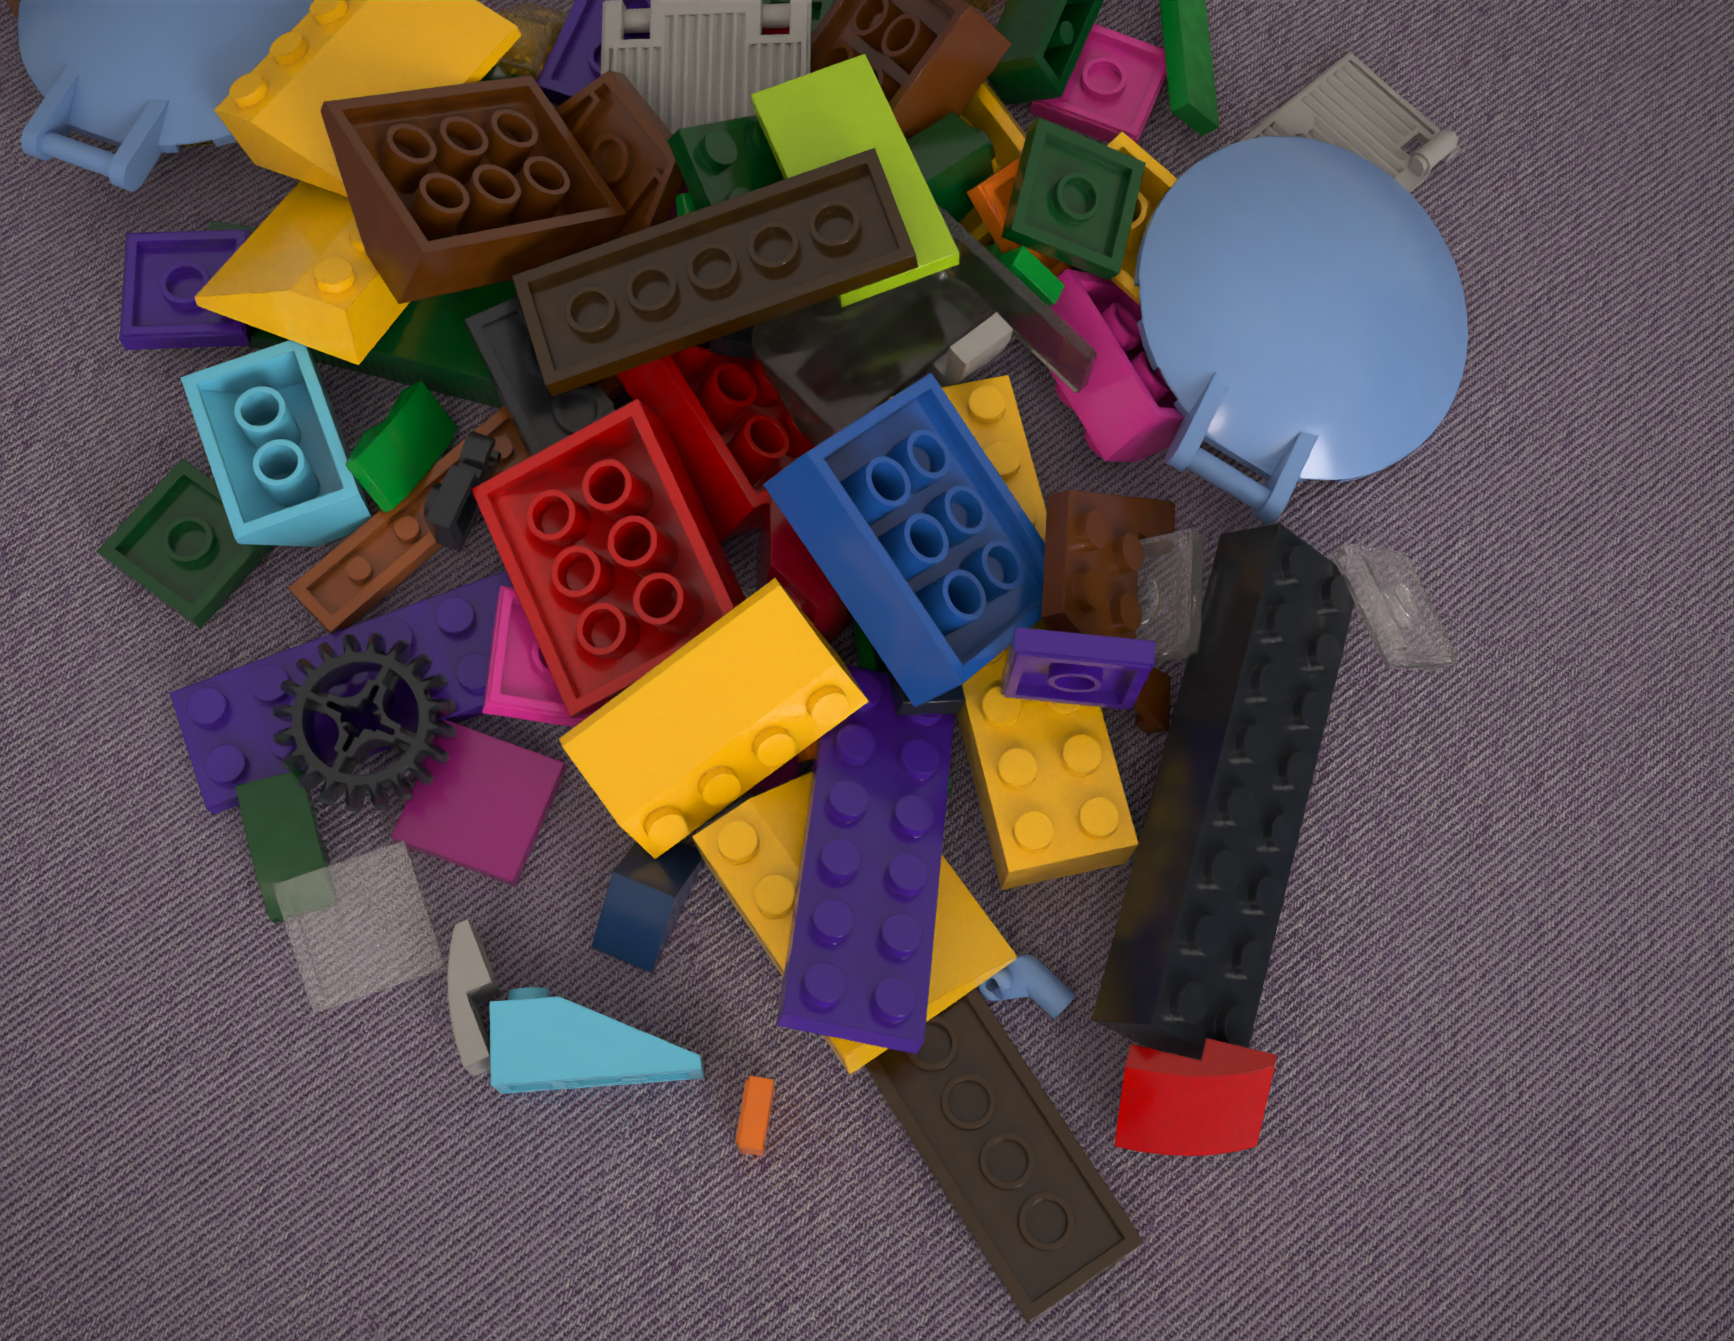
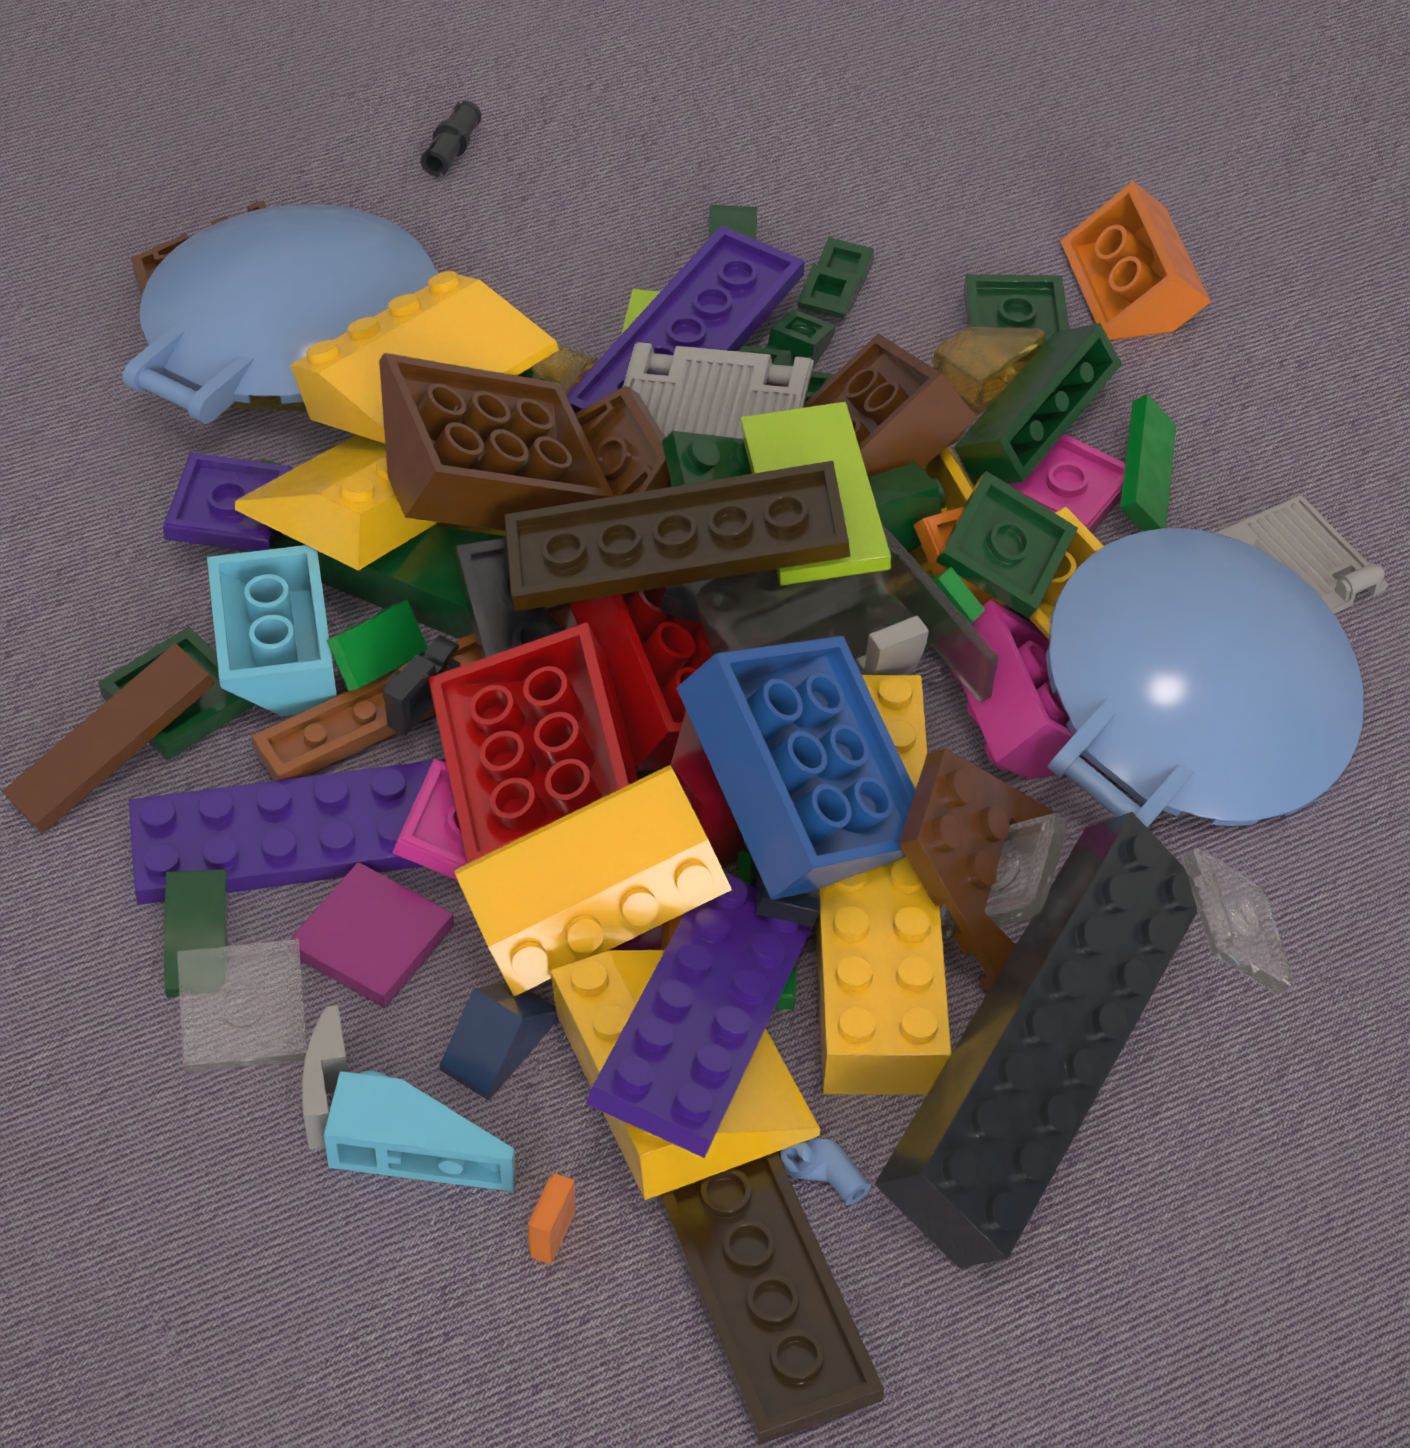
camera: 15 degrees right, 20 degrees down
black gear [273,633,457,812] -> none
dark purple tile [1001,627,1156,710] -> none
red slope [1114,1038,1277,1156] -> none
none -> reddish brown tile [2,643,215,834]

